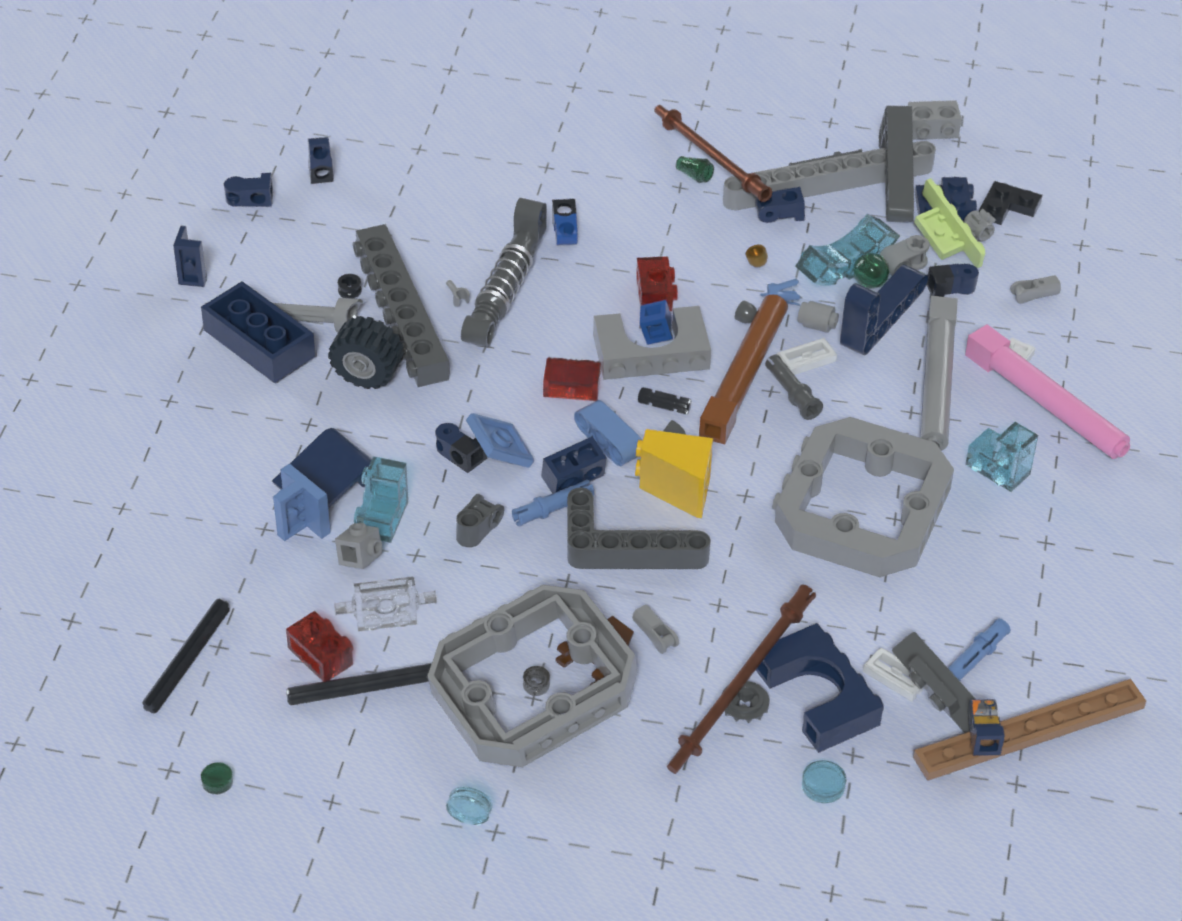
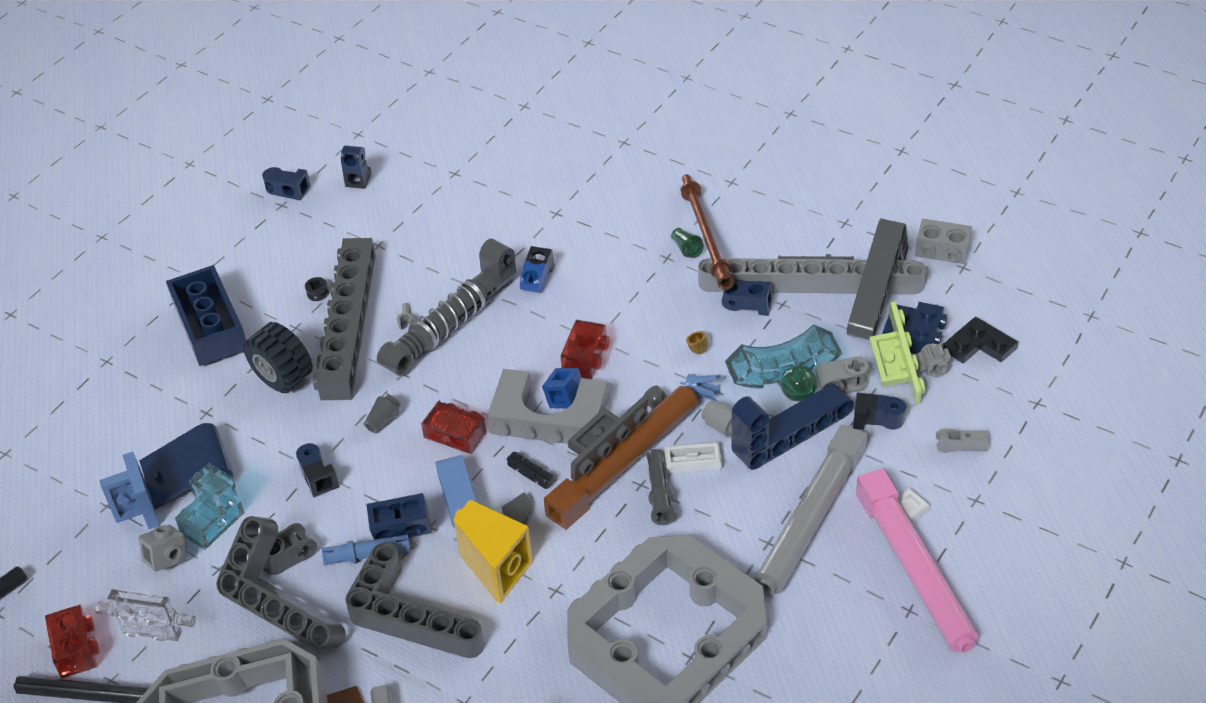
camera: 25 degrees right, 0 degrees up
dark blue panel [173,226,207,287] -> none
light grey piece [273,298,363,333] -> none
medium blue tile [466,413,534,468] -> none
clear light blue brick [965,422,1038,492] -> none
none -> dark grey beam [216,516,346,649]
none -> dark grey cone [363,393,401,433]
none -> dark grey bracket [568,396,648,481]

